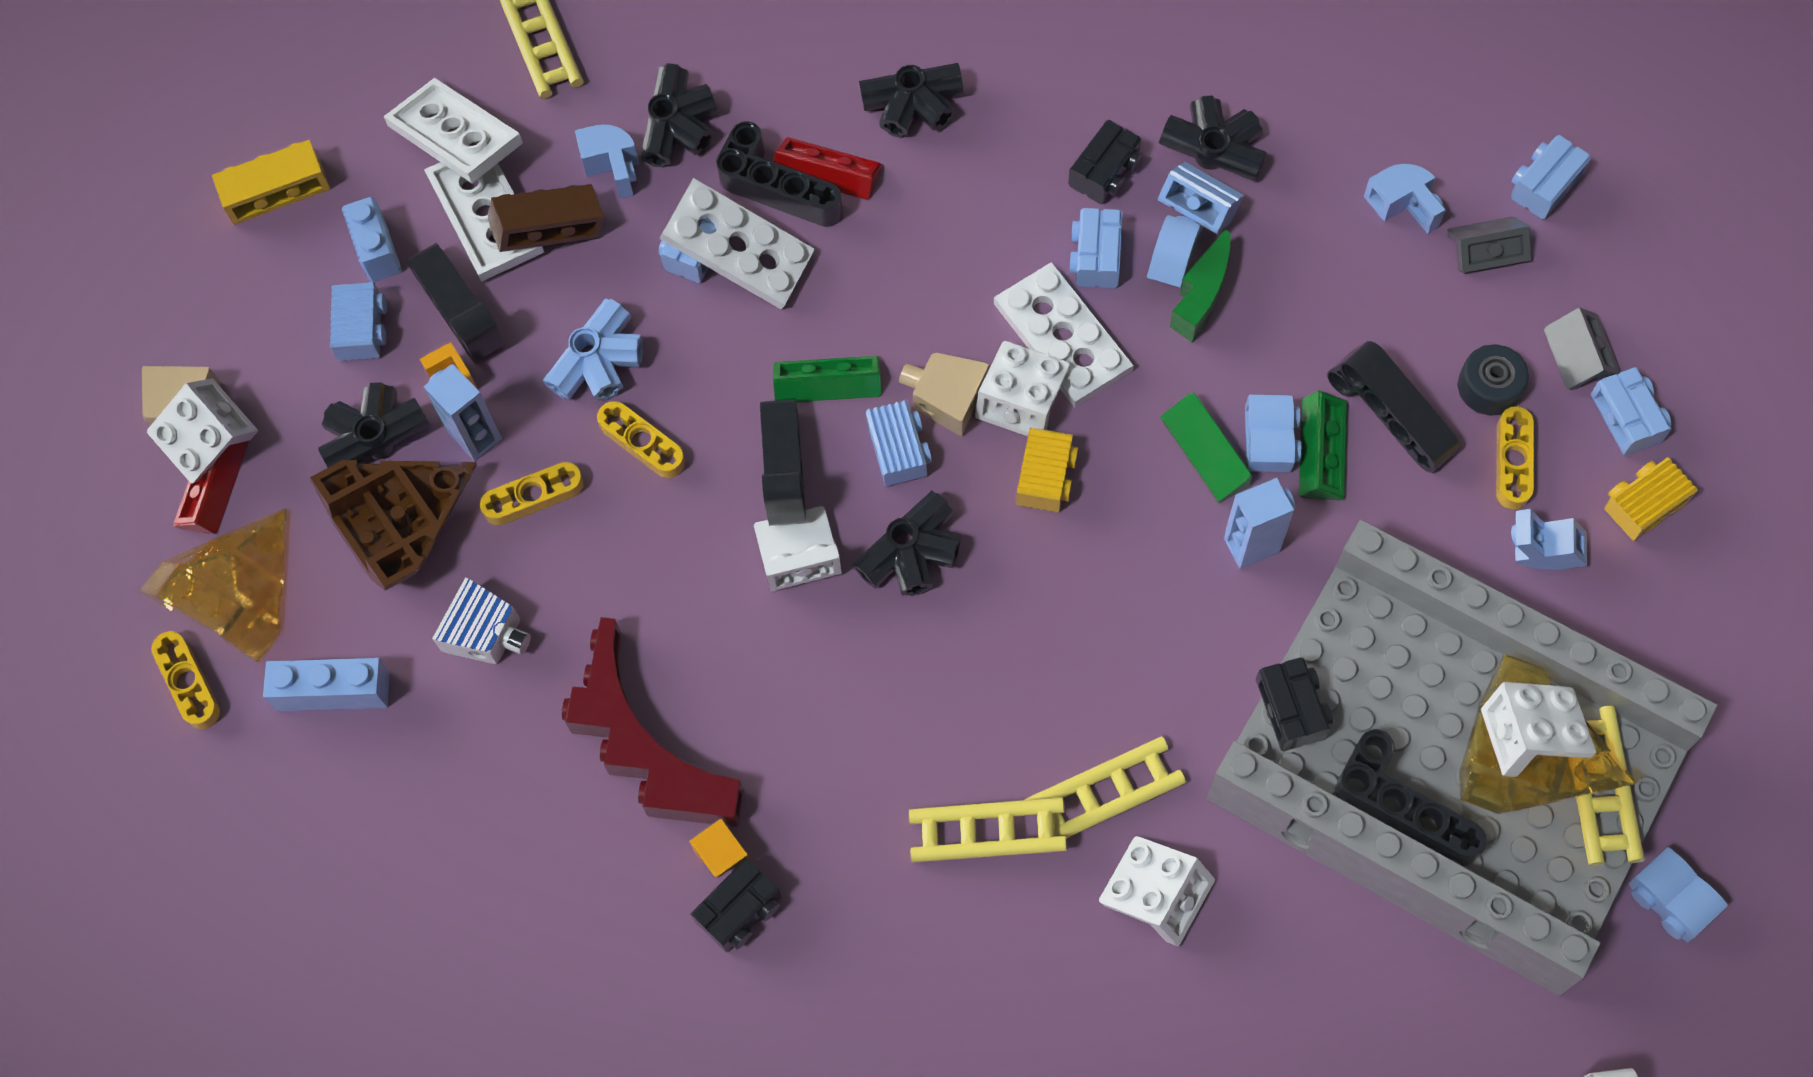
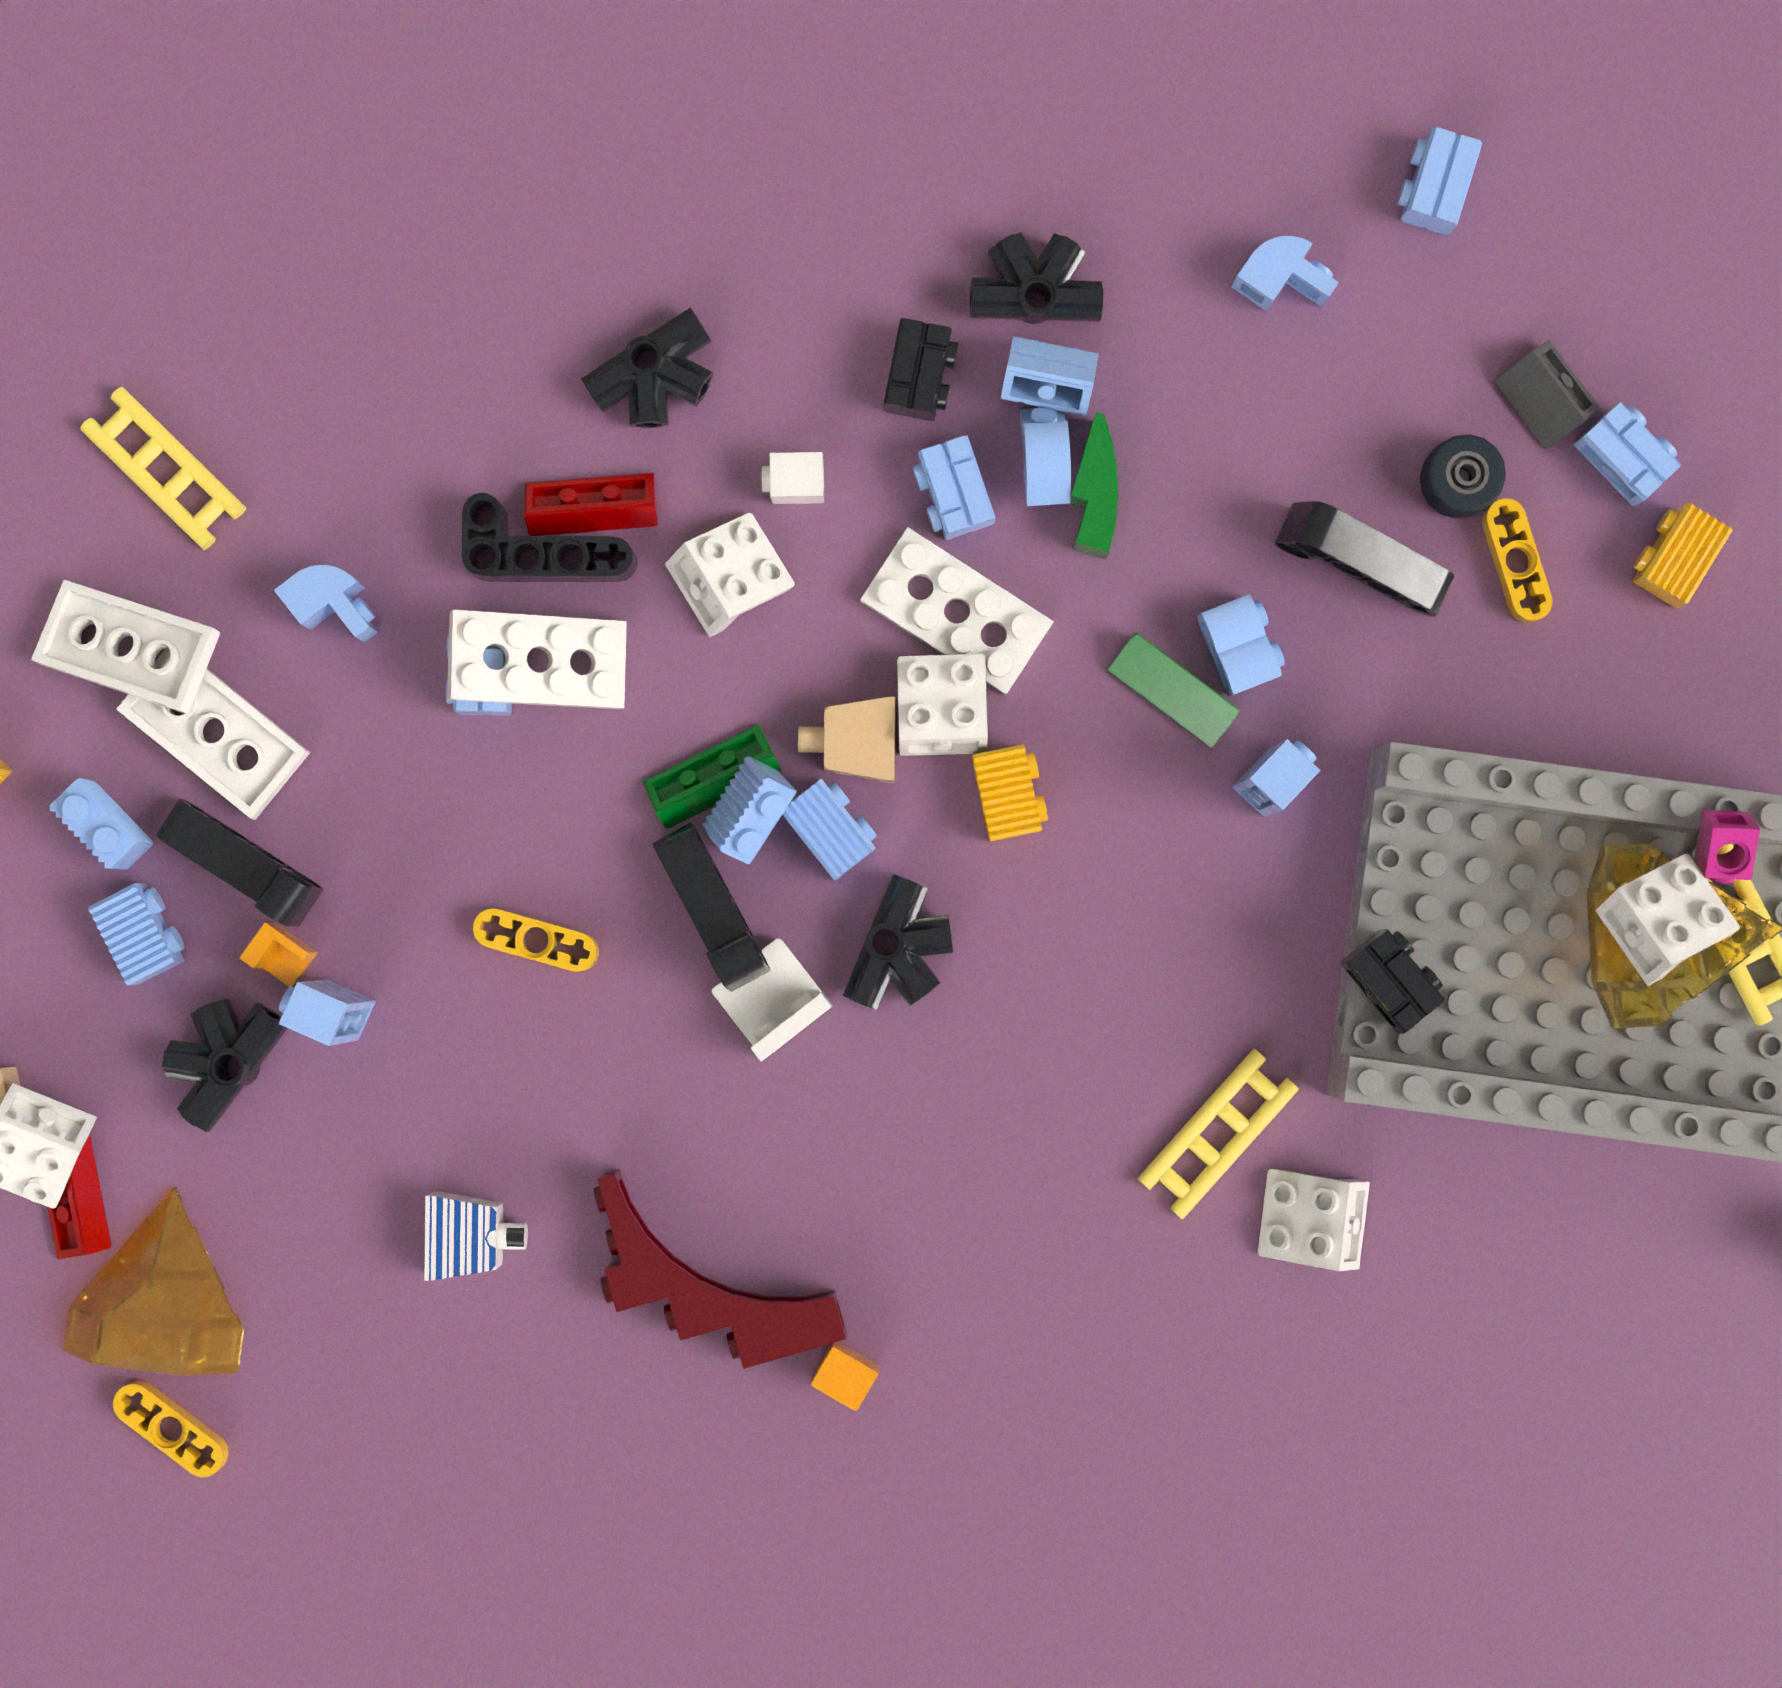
camera: 20 degrees left, 20 degrees up
light blue brick [263,658,390,711] -> none
reddish brown wedge [310,460,477,591] -> none
yellow beam [480,462,584,525] -> none
reddish brown brick [488,184,604,252] -> none
light blue piece [543,298,643,401] -> none
black piece [641,63,718,168] -> none
black brick [690,858,782,953] -> none
light yellow bar [909,797,1067,863] -> none
green slope [1299,390,1347,501] -> none
black beam [1335,729,1487,866] -> none
dark grey panel [1447,217,1531,273] -> none
light blue brick [1511,509,1587,570] -> none
none -> white bracket [665,513,795,638]
none -> light blue brick [702,756,797,865]
none -> white brick [762,452,824,504]
none -> dark pink brick [1694,810,1760,884]

